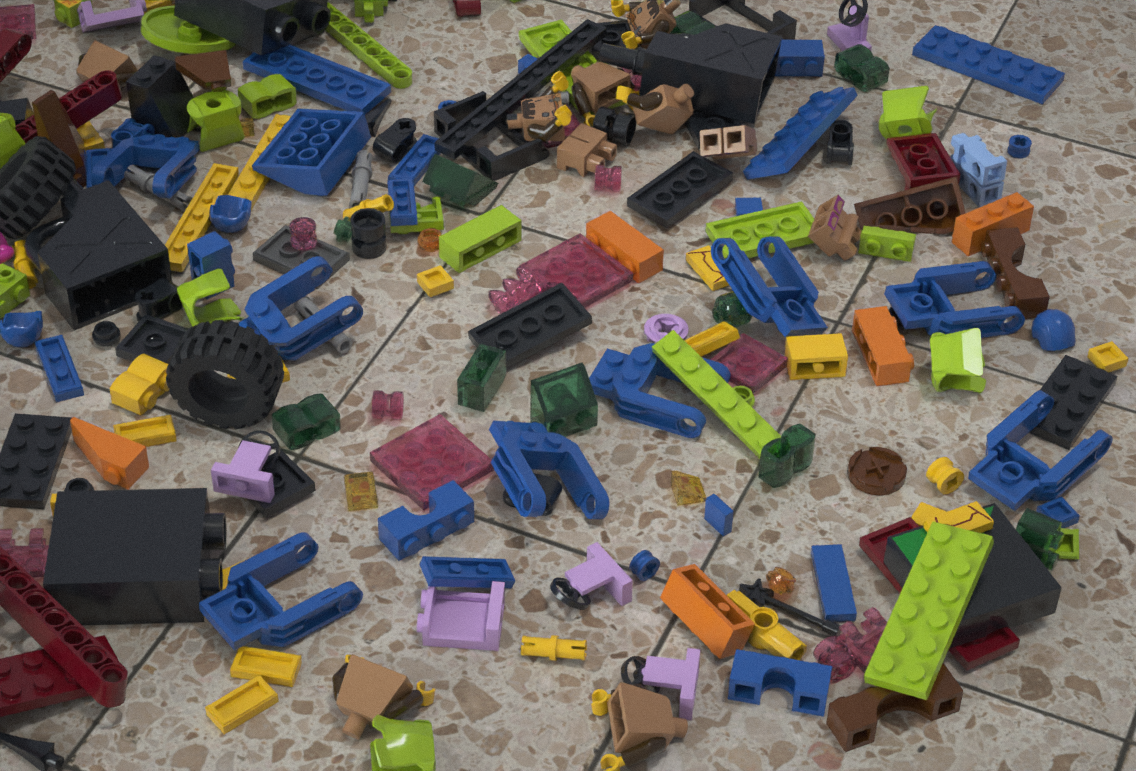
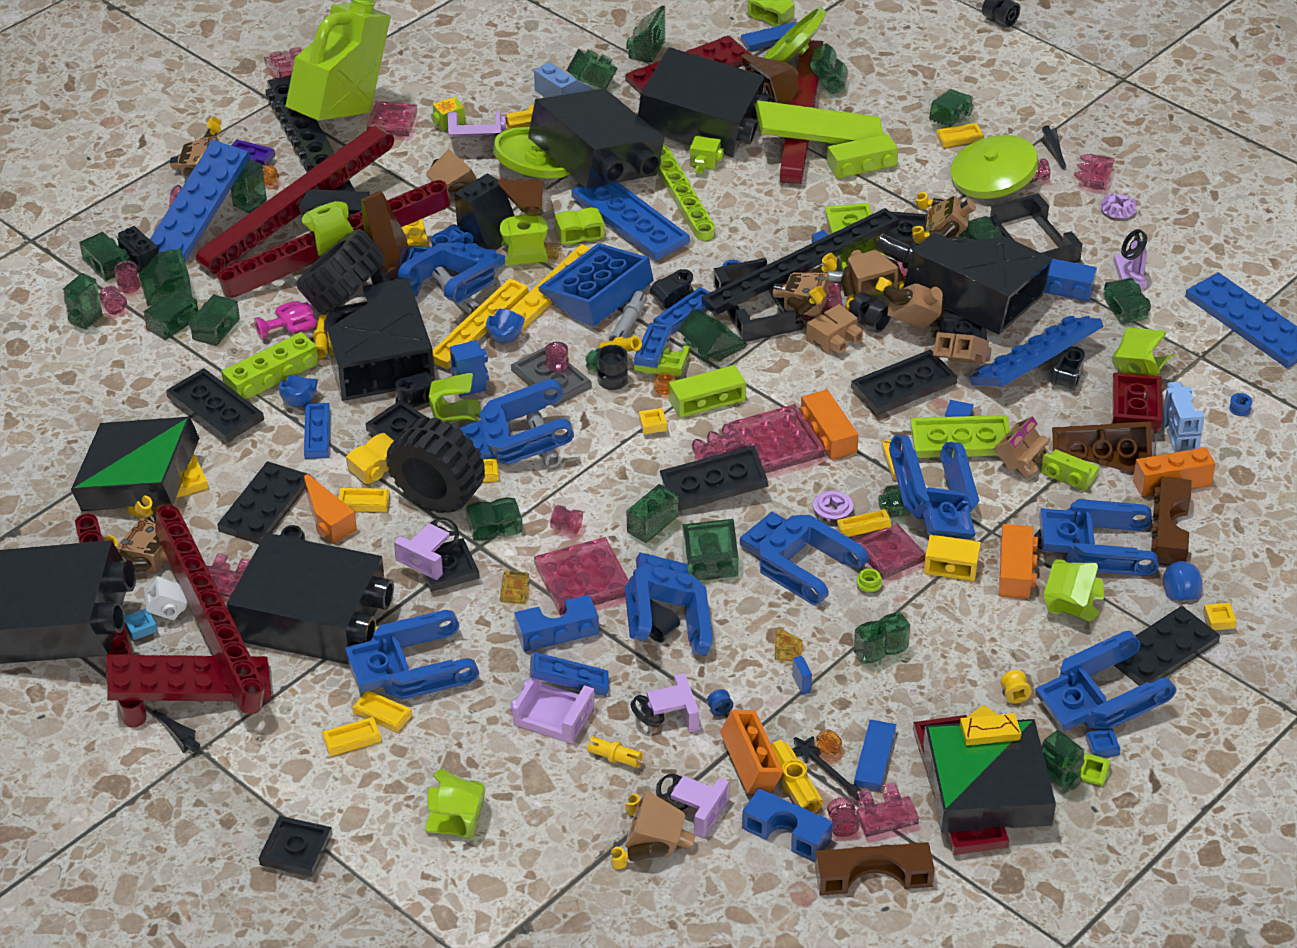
camera: 20 degrees right, 0 degrees up
black plate [92,321,121,346] -> none
medium nougat torso [332,654,436,740] -> none
black piece [365,99,392,137] -> none
clear pink wheel [594,165,622,192] -> none
lime plate [652,330,788,465] -> none
reddish brown tile [847,447,907,496] -> none
lime plate [864,522,994,700] -> none

